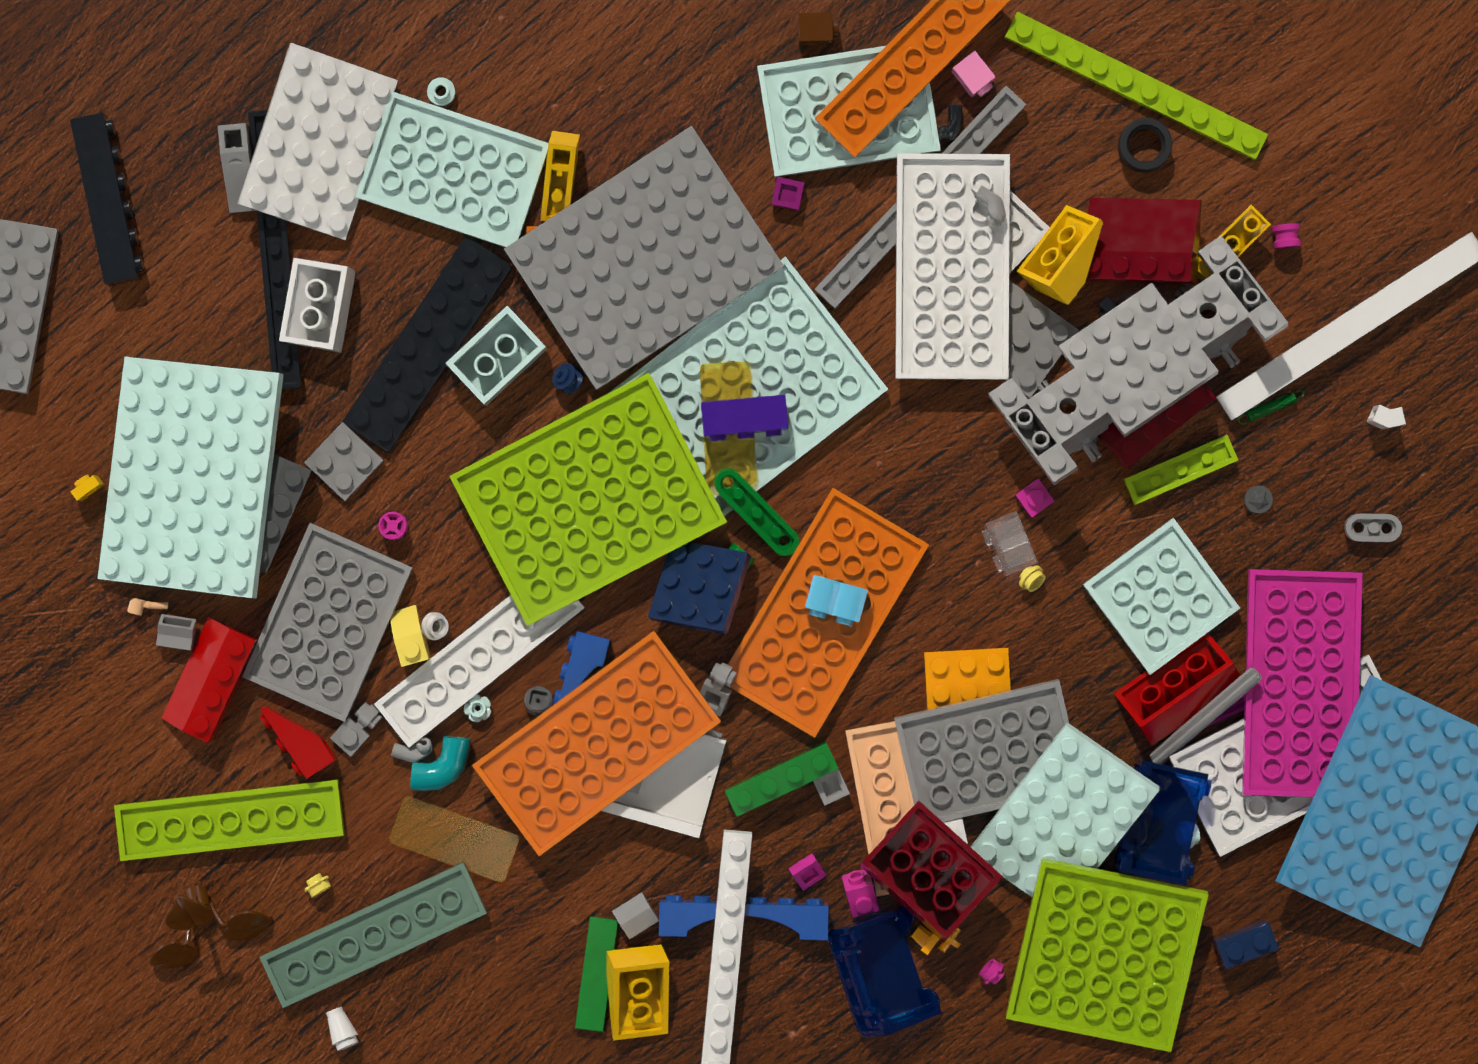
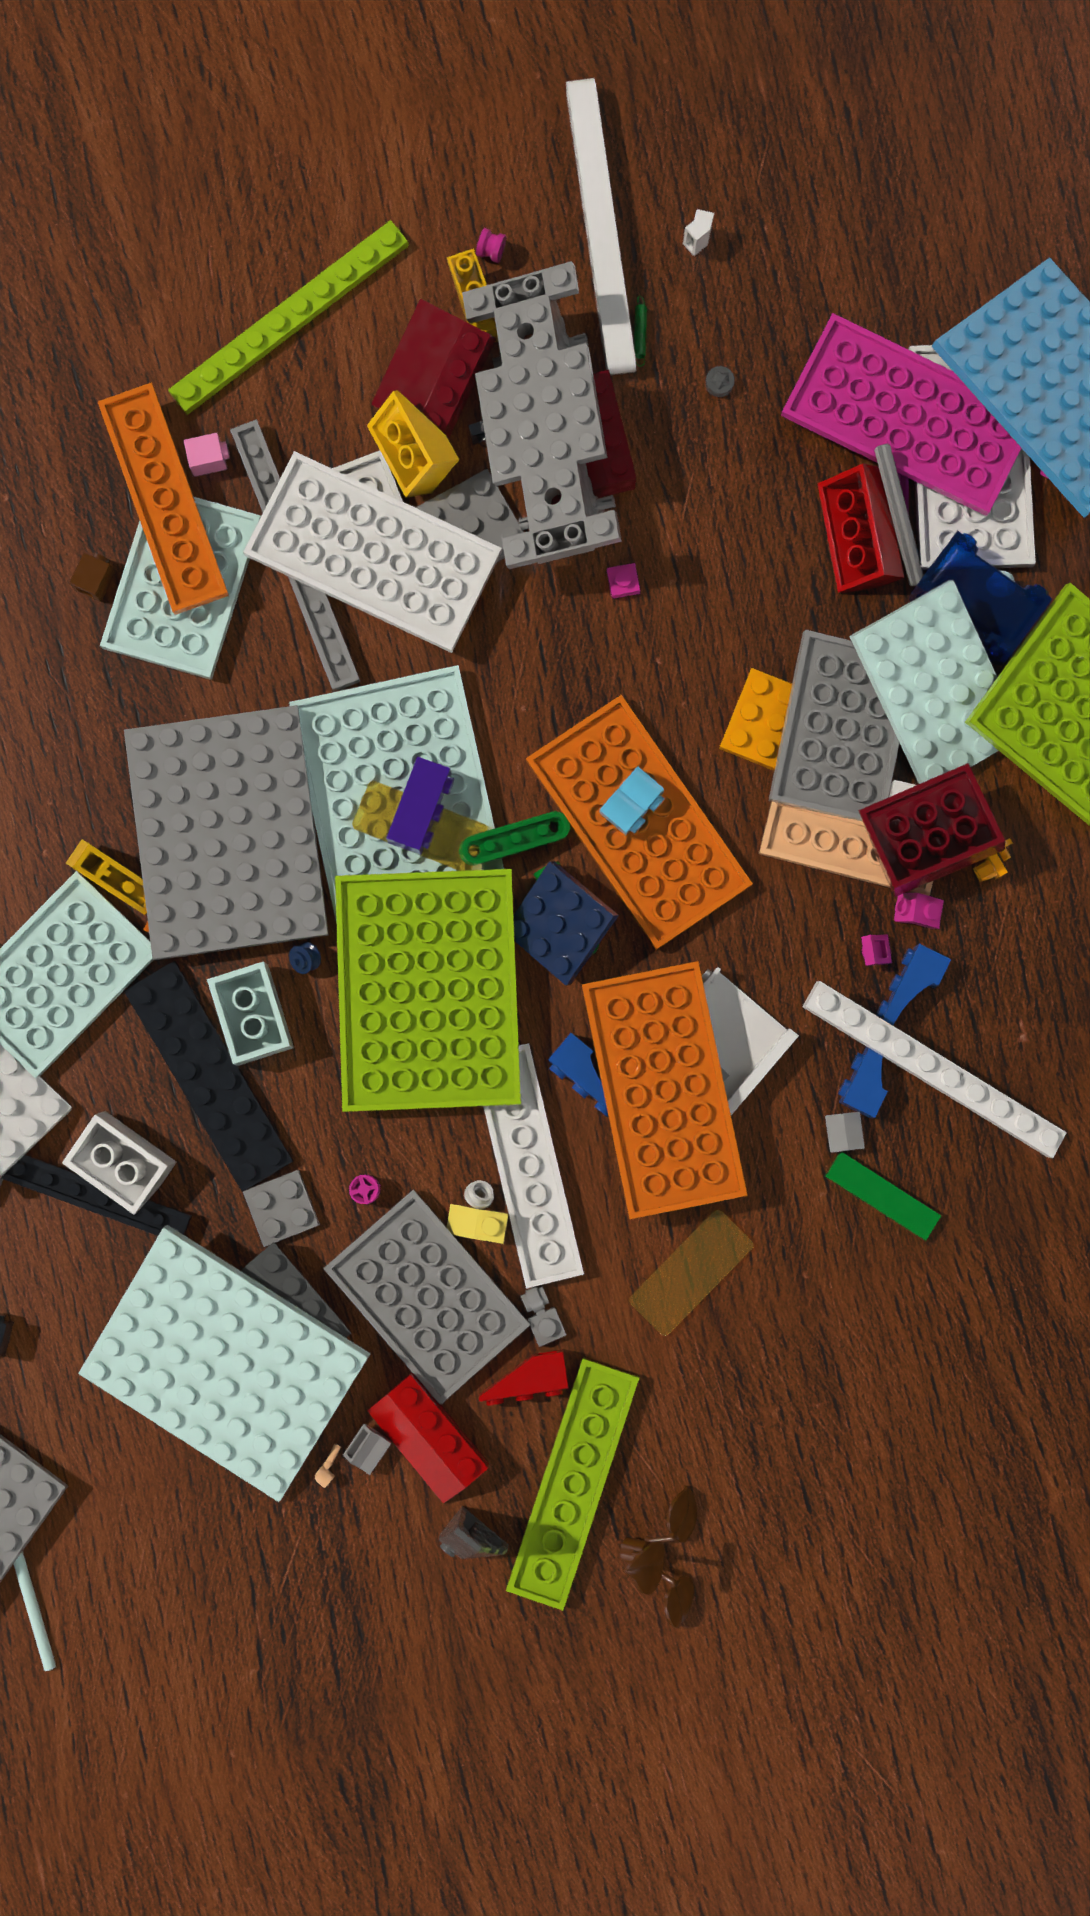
camera: 65 degrees left, 5 degrees down
yellow plate [70,474,104,501] -> none
sand green plate [259,862,488,1008] -> none
light yellow plate [304,873,331,898] -> none
white cone [326,1007,359,1051] -> none
light grey arm [391,737,433,763] -> none
teal cylinder [410,736,471,791] -> none
light aqua plate [464,695,491,722] -> none
dark grey tile [524,686,552,716] -> none
yellow slope [606,945,669,1041] -> none
light grey plate [700,663,737,717] -> none
green brick [725,742,839,817] -> none
magenta plate [771,177,804,211] -> none
light grey plate [813,769,850,805] -> none
clear blue windscreen [828,907,942,1037] -> none
black arm [938,105,962,142] -> none
light grey arm [974,185,1006,226] -> none
dark pink plate [979,958,1005,984] -> none
clear brick [981,511,1038,576] -> none
light yellow plate [1019,565,1046,592] -> none
light aqua plate [1082,518,1240,675] -> none
black tyre [1117,118,1173,173] -> none
lime plate [1123,435,1238,505] -> none
light grey plate [1344,514,1402,542] -> none
none -> dark grey wedge [438,1506,509,1559]

